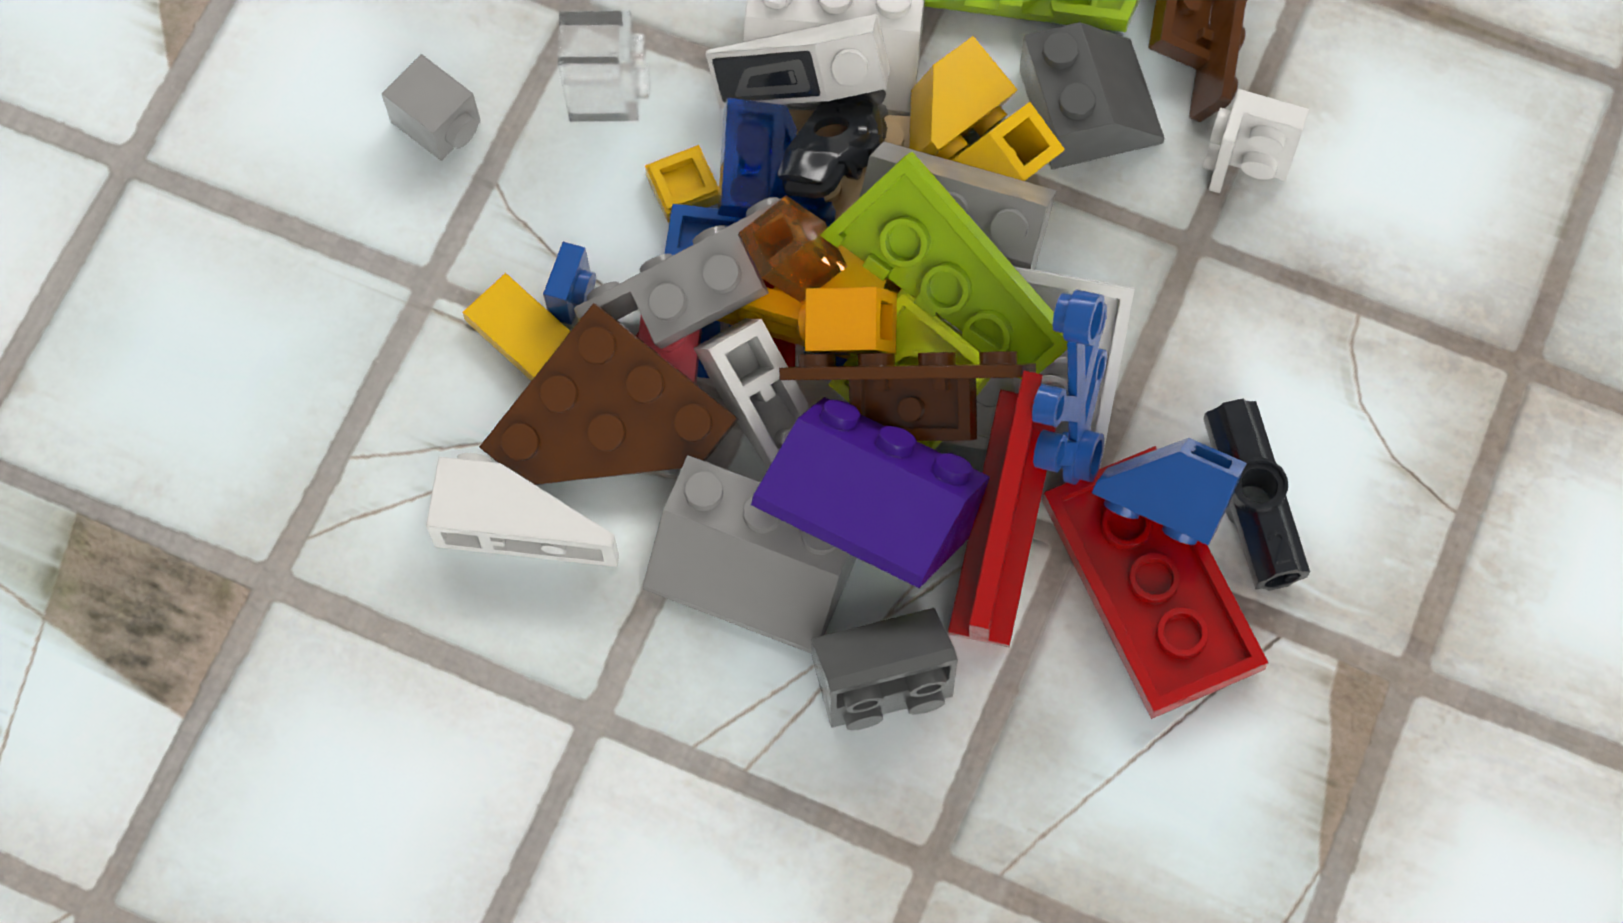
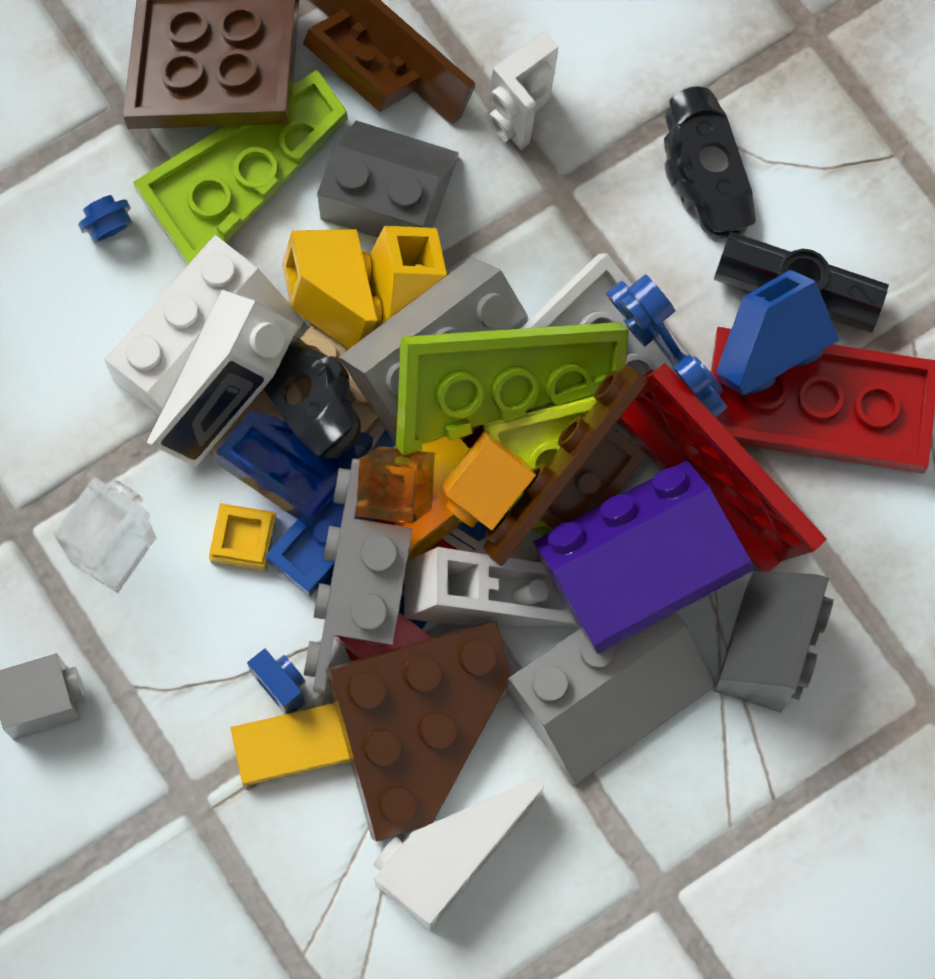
camera: 60 degrees left, 5 degrees up
none -> black piece [664,86,756,238]

